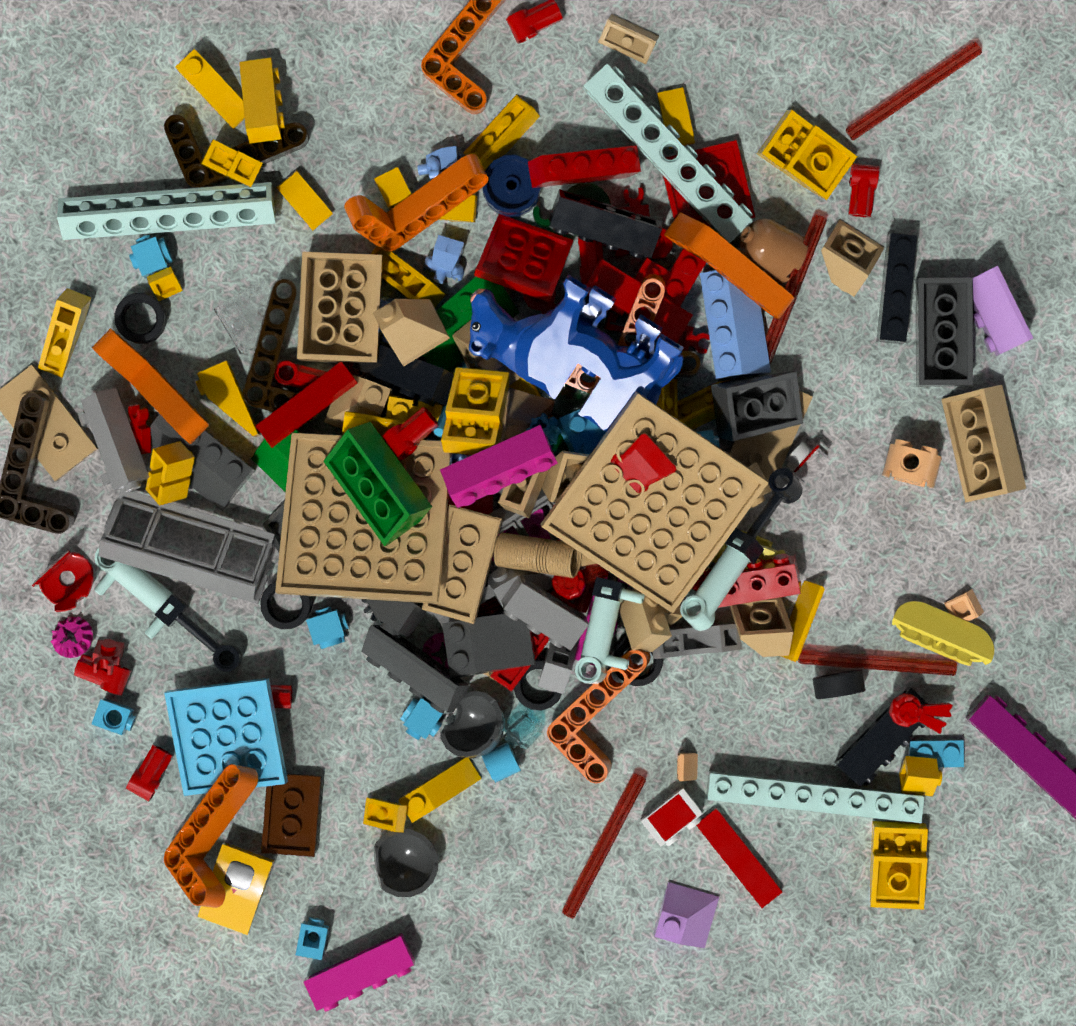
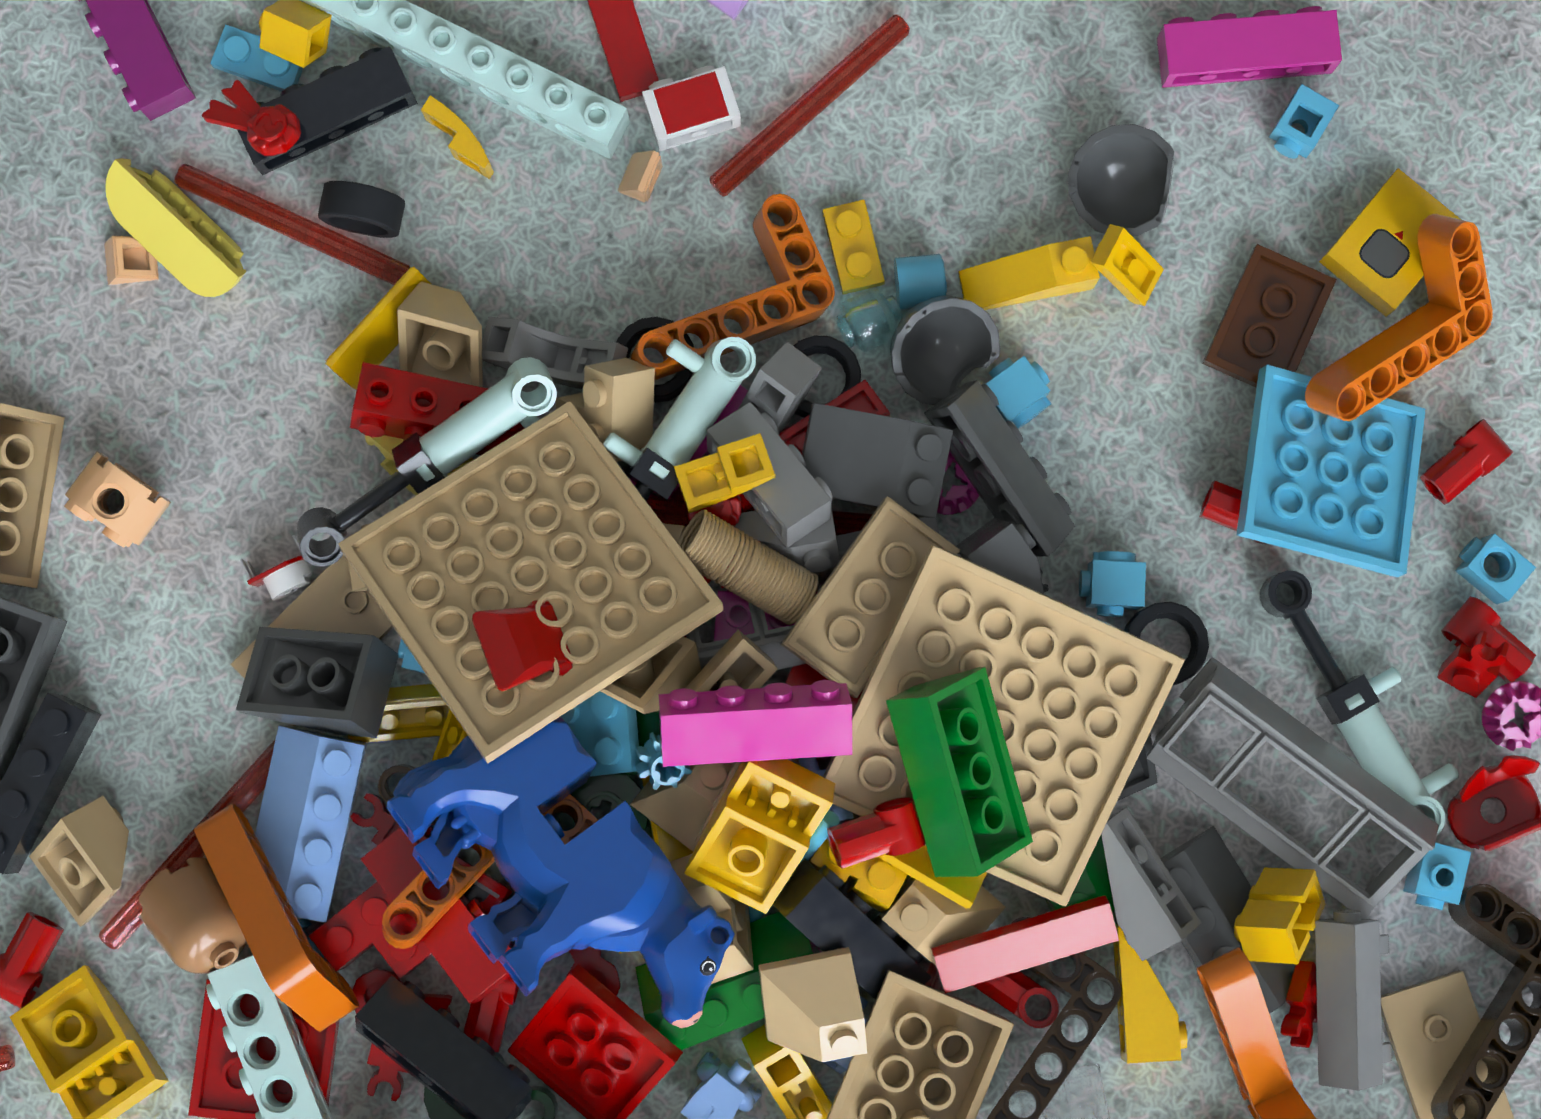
camera: 165 degrees left, 5 degrees down
none -> yellow slope [421,95,494,179]
none -> yellow slope [674,433,775,513]
none -> yellow plate [822,200,885,295]
none -> light grey slope [1101,807,1201,961]
none -> medium azure brick [1403,842,1471,910]

